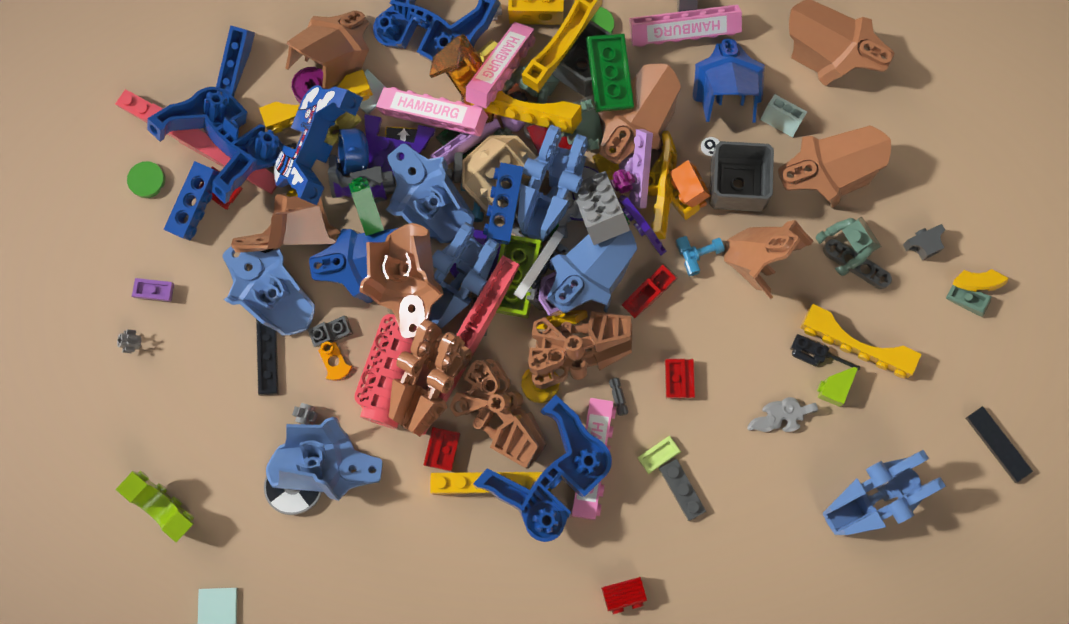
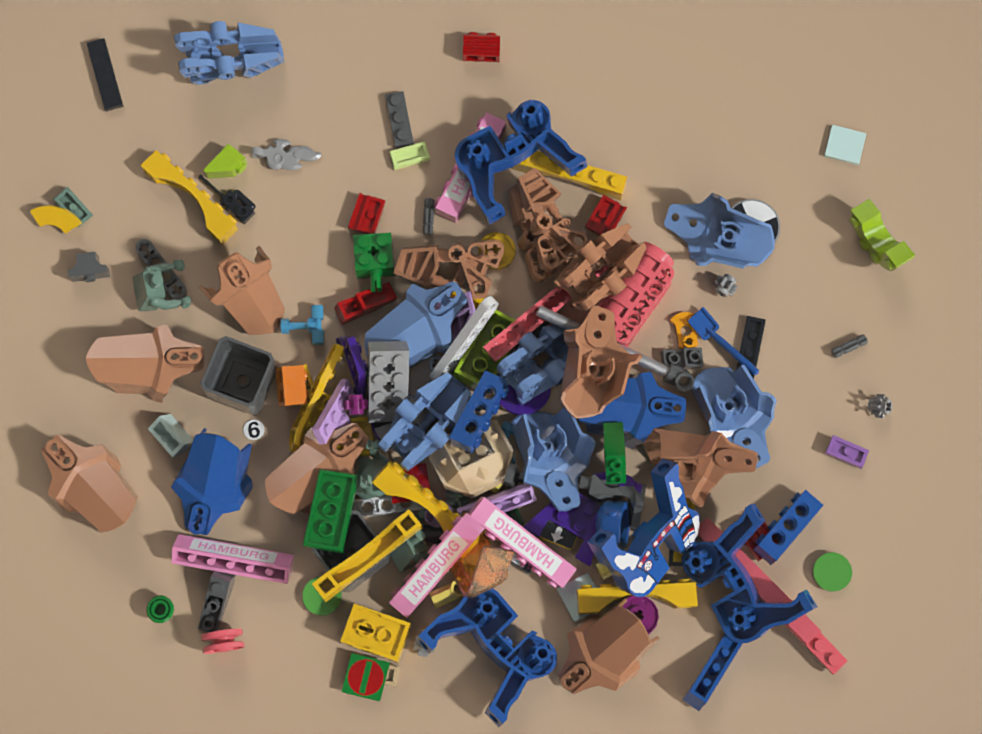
camera: 170 degrees left, 0 degrees up
none -> green brick [353,232,395,292]
none -> flat silver piece [535,305,694,391]
none -> blue piece [687,307,759,375]
none -> dark grey axle [831,334,868,358]

